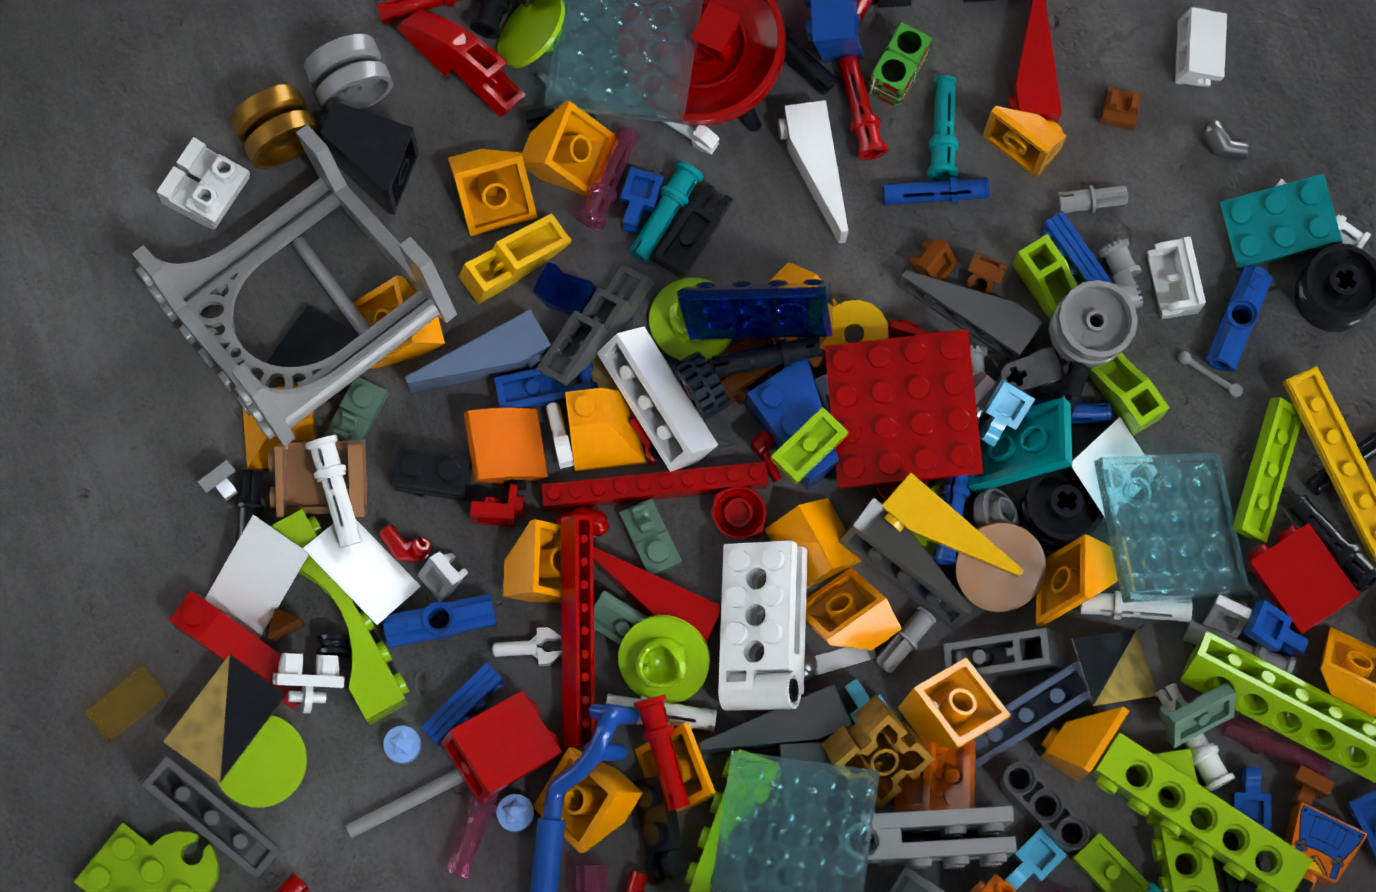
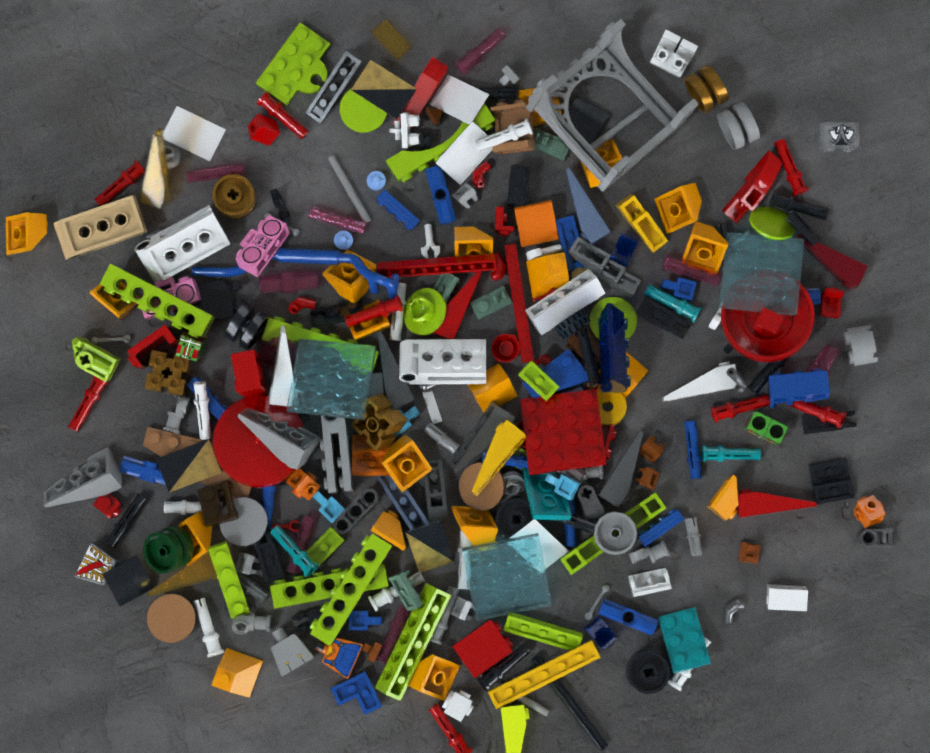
camera: 90 degrees right, 10 degrees up
black slope [318,101,419,215] -> none
red panel [441,690,562,805] -> none
light orange slope [806,567,902,650] -> none
blue plate [1243,600,1309,656] -> none
none -> clear pink pin [454,28,506,75]
none -> clear blue bracket [584,615,618,650]
none -> flat silver arm [727,367,747,393]

